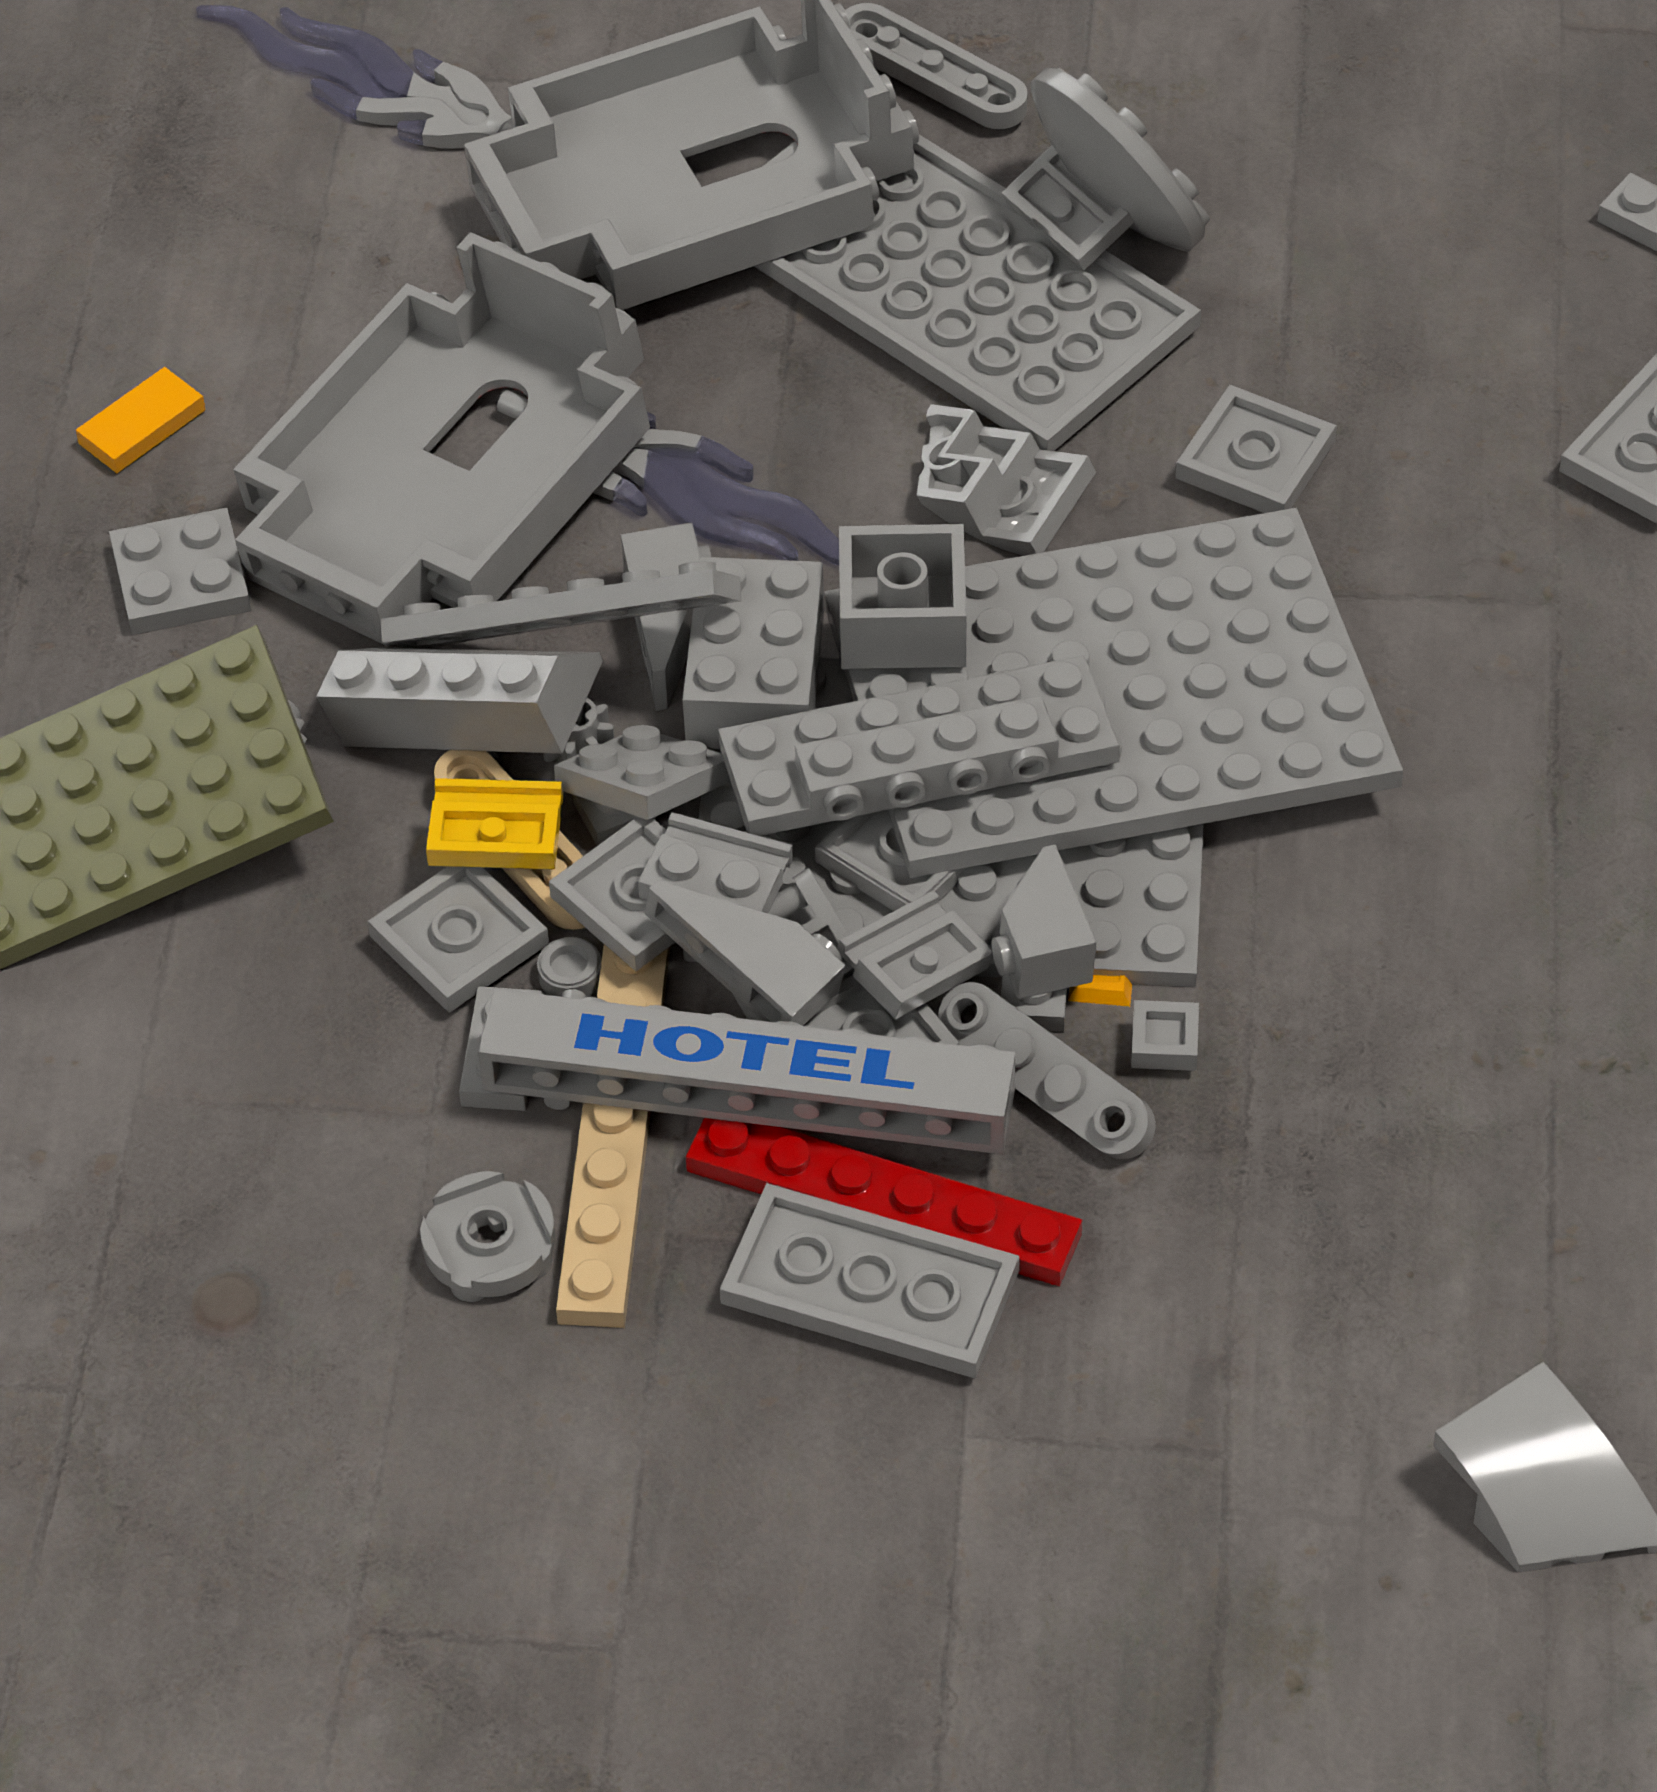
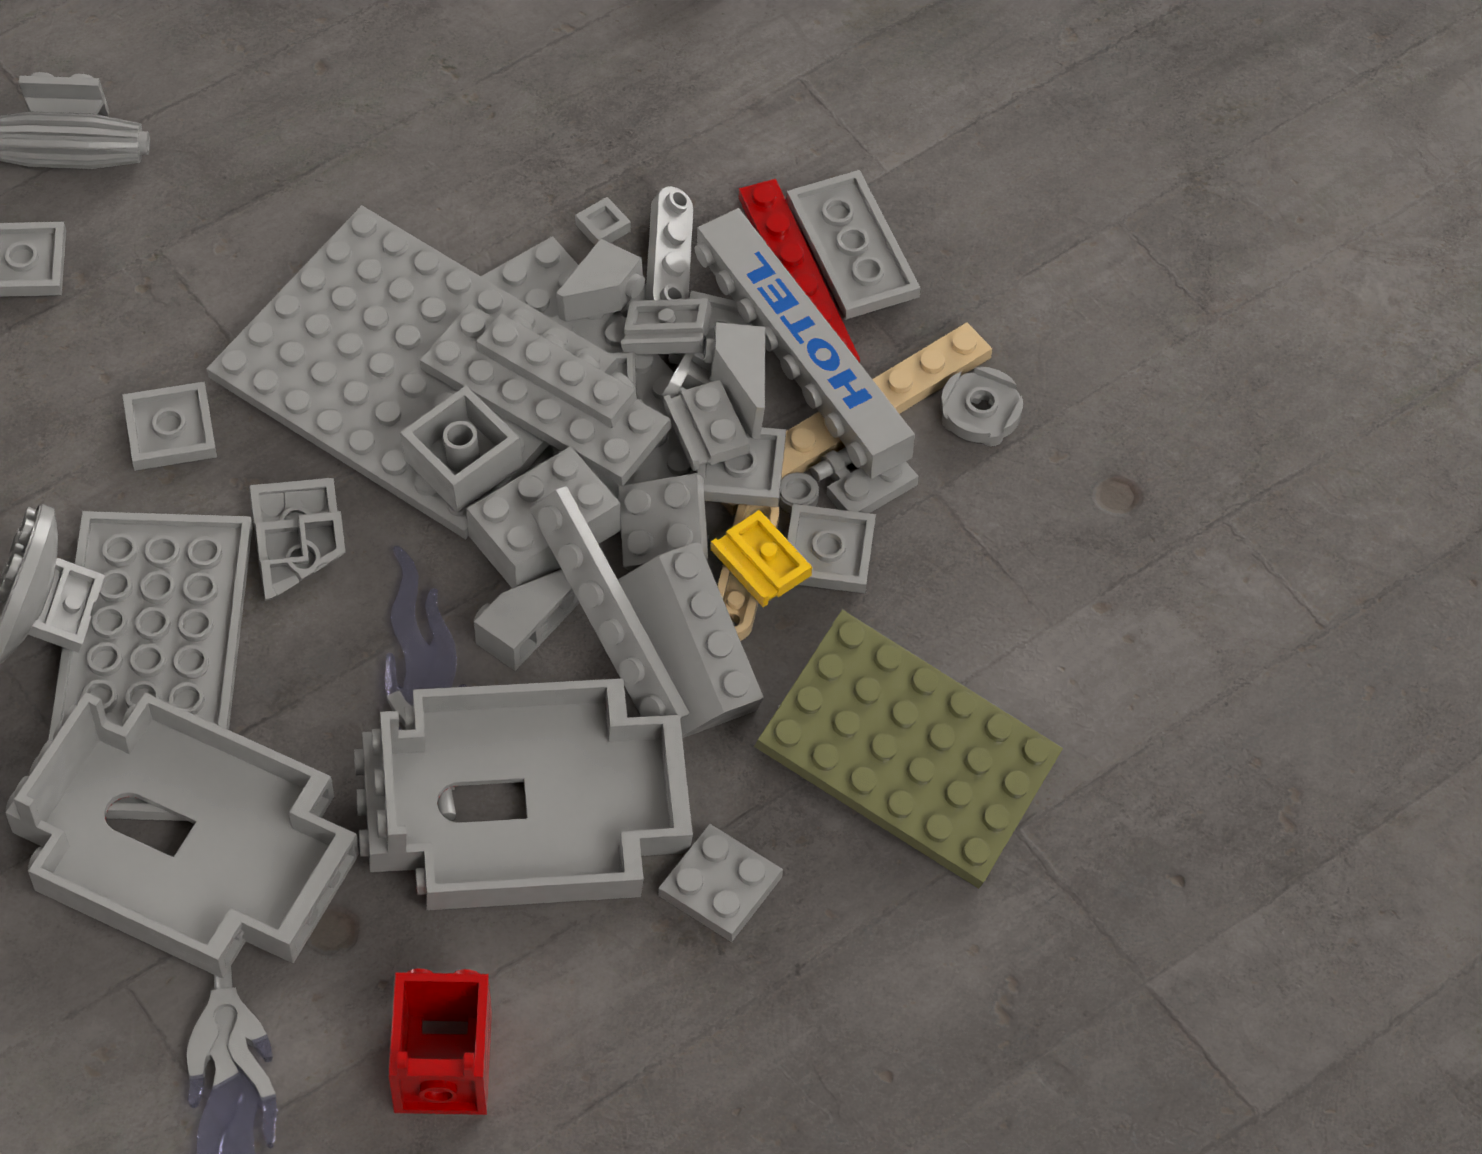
camera: 135 degrees left, 5 degrees up
light orange tile [76,367,206,473] -> none
none -> red container [389,968,492,1115]

